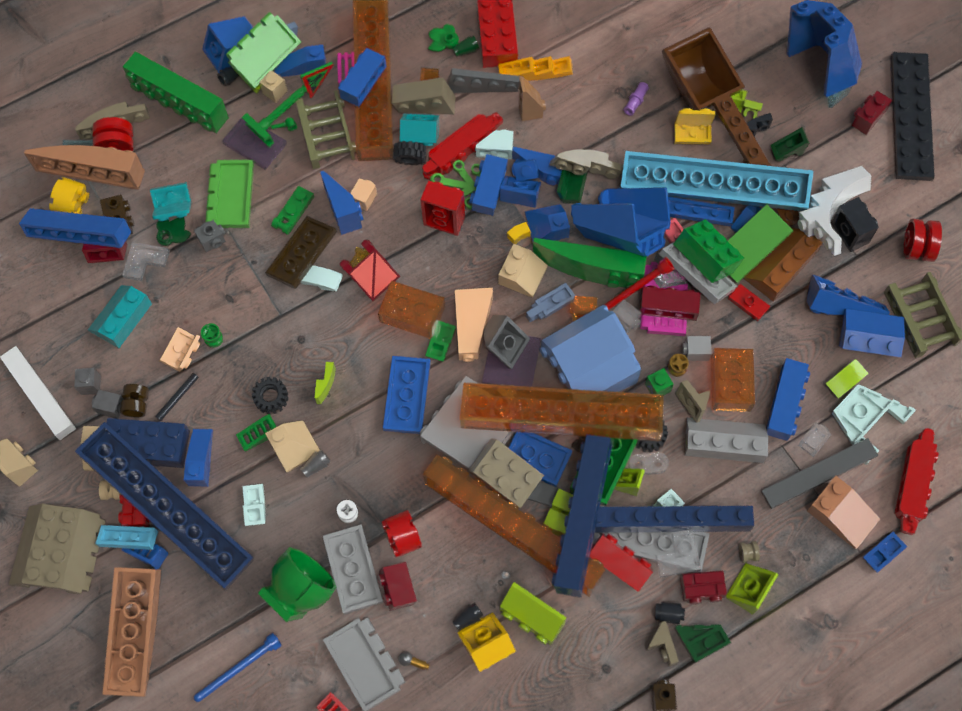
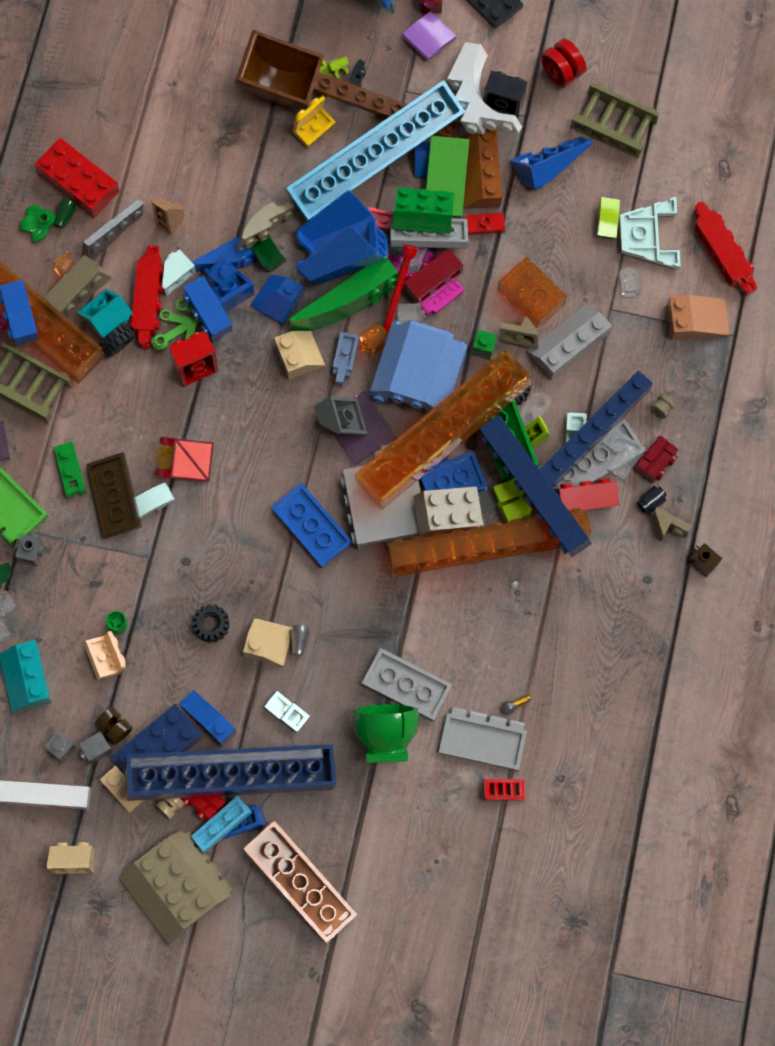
camera: 50 degrees left, 5 degrees up
black bar [155,373,199,421] -> none
blue piece [194,632,282,702] -> none
green slope [236,414,276,452] -> none
lime slope [315,362,336,404] -> none
blue slope [320,170,364,235] -> none
white wheel [337,500,358,523] -> none
light nougat brick [350,178,377,211] -> none
clear orange brick [378,281,446,339] -> none
dark red brick [378,562,417,611] -> none
red brick [381,510,422,558] -> none
green slope [425,320,457,362] -> none
black cone [452,602,484,631] -> none
light nougat slope [455,288,493,362] -> none
yellow slope [457,612,516,672] -> none
light orange slope [499,56,573,81] -> none
lime slope [500,582,566,645] -> none
yellow piece [507,222,531,244] -> none
medium lavender pin [623,82,649,116] -> none
blue plate [668,197,735,226] -> none
pearl gold wheel [668,354,689,377] -> none
dark green wing [674,624,731,664] -> none
light grey brick [682,336,712,361] -> none
lime slope [726,563,778,615] -> none
dark grey tile [761,438,878,509] -> none
blue brick [766,358,810,441] -> none
dark green slope [770,127,810,162] -> none
blue slope [839,308,905,357] -> none
blue slope [863,532,907,573] -> none
none -> medium lavender slope [402,12,456,61]

